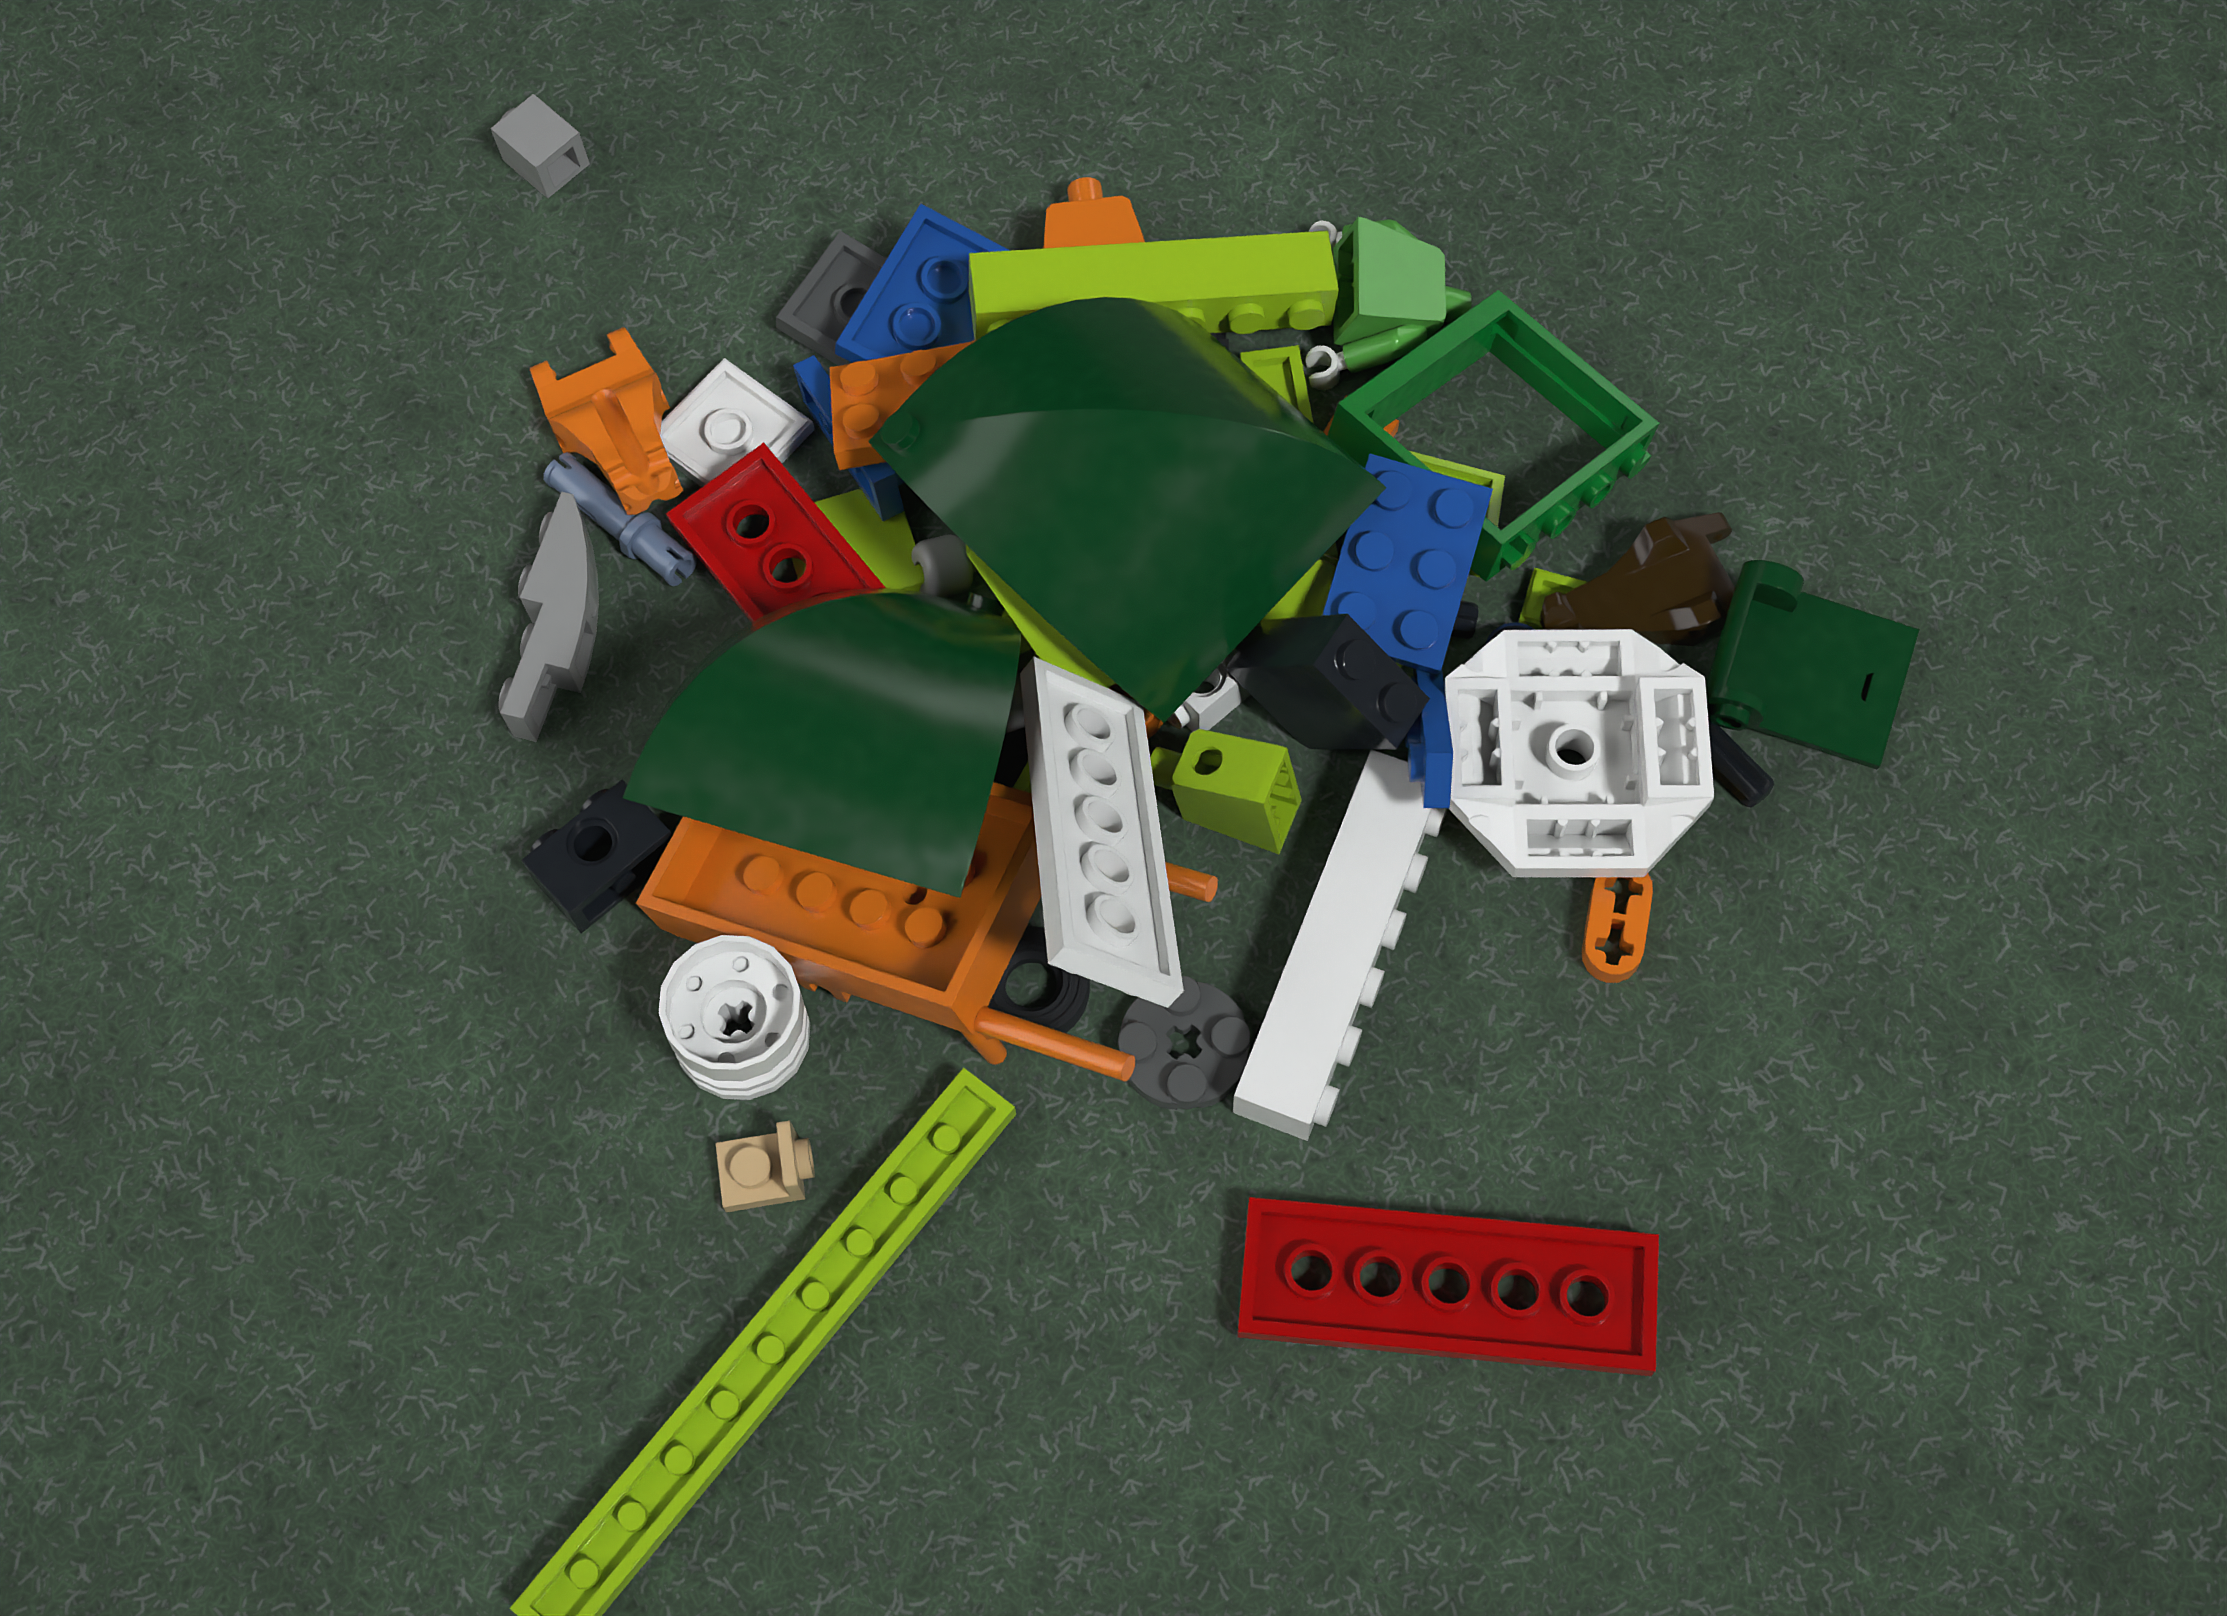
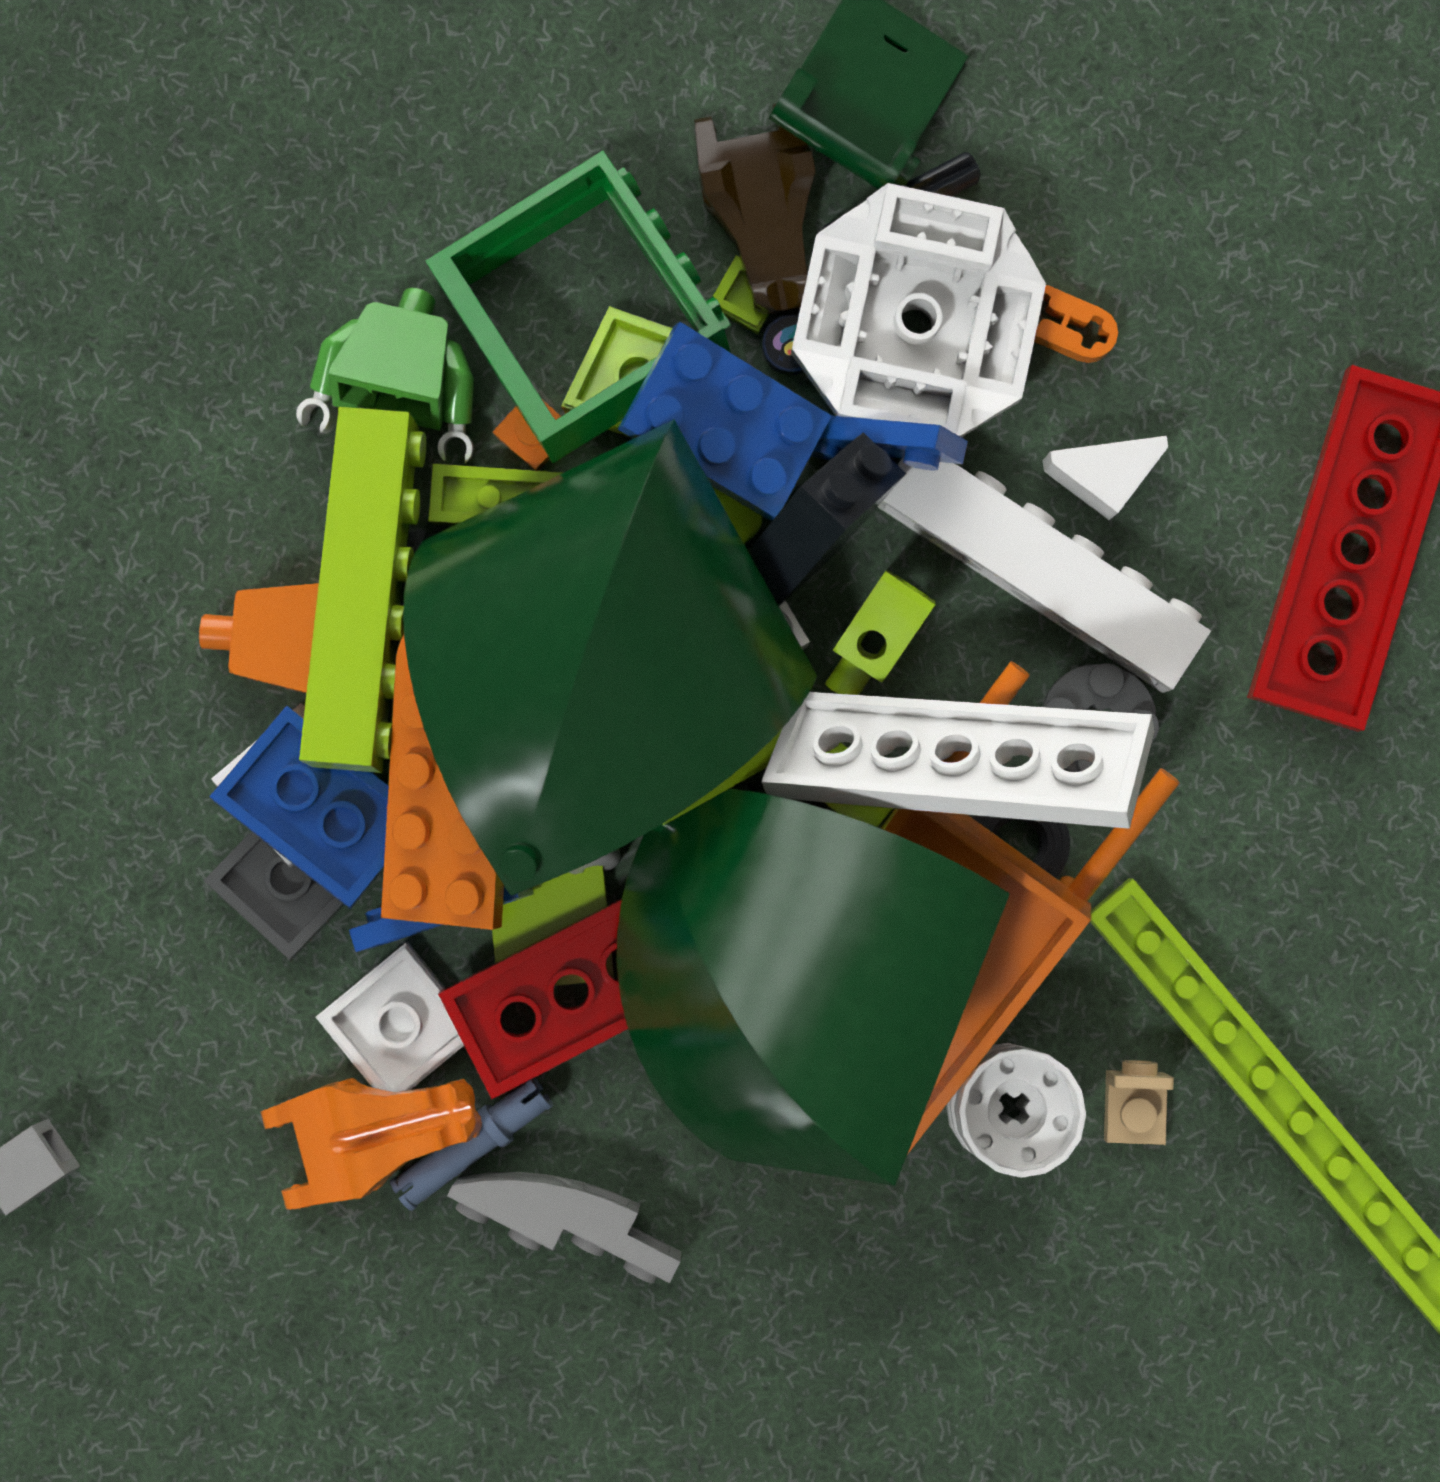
camera: 80 degrees left, 20 degrees up
black brick [521,779,672,934] -> none
none -> white slope [1043,436,1168,520]

